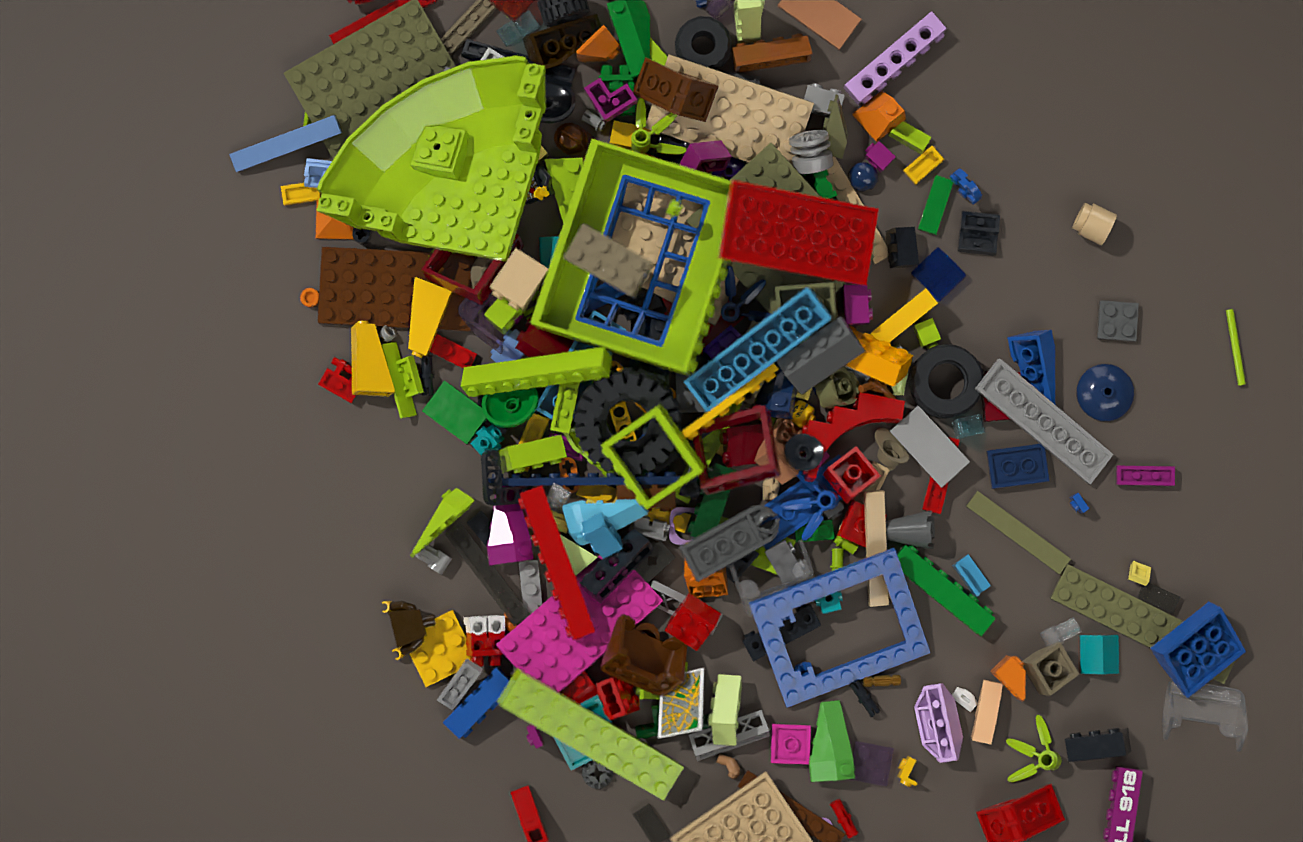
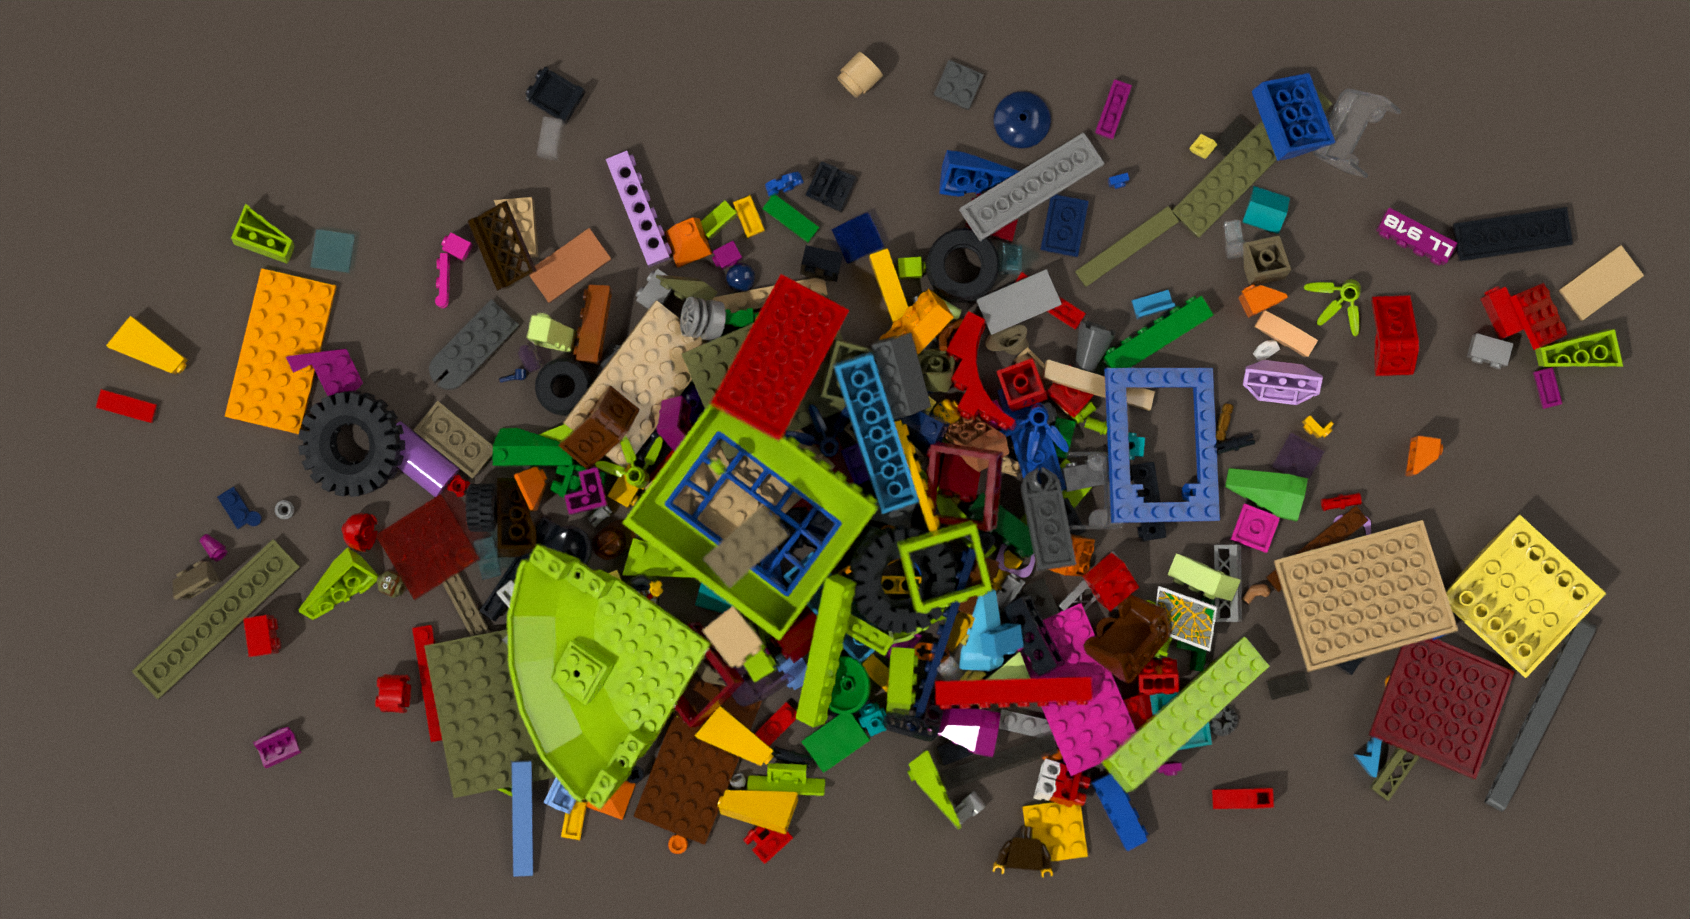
camera: 70 degrees left, 0 degrees up
light grey plate [437,659,483,711] -> none
black dish [784,434,823,471] -> none
magenta brick [841,285,873,326] -> none
black wedge [1065,728,1131,762] -> none

